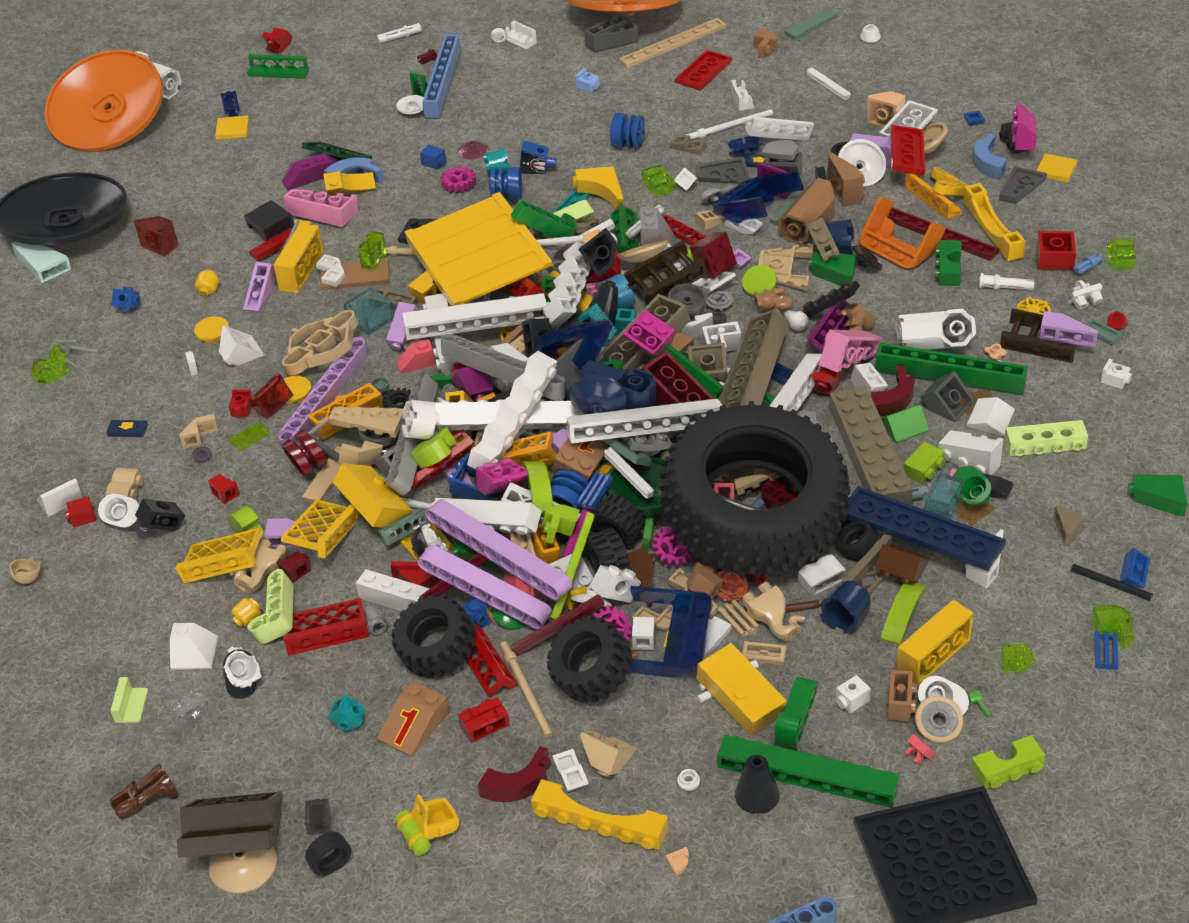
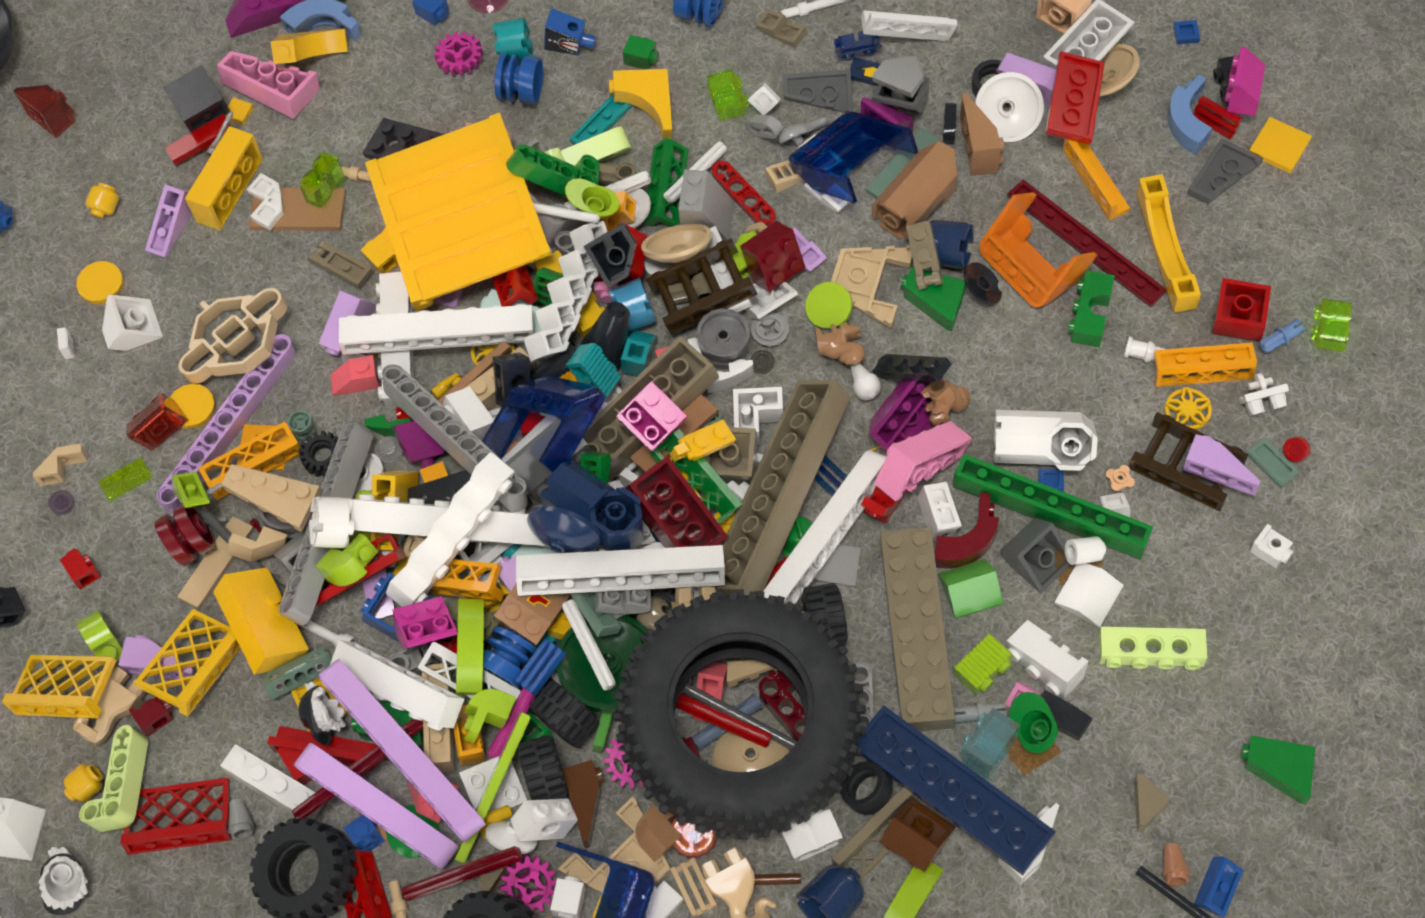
camera: 10 degrees right, 20 degrees up
red brick [229,389,253,418] -> none
clear light blue brick [343,287,395,335] -> none
yellow beam [930,167,969,196] -> none
none -> lime slope [172,472,210,508]
none -> lime piece [565,178,619,220]
none -> green brick [622,35,659,70]
none -> yellow hinge [669,419,736,462]
none -> light grey beam [746,114,783,139]
none -> white brick [1065,536,1106,565]
none -> light orange fence [1154,343,1257,387]
none -> nougat cone [1163,843,1190,886]
none -> red tile [1193,96,1242,140]

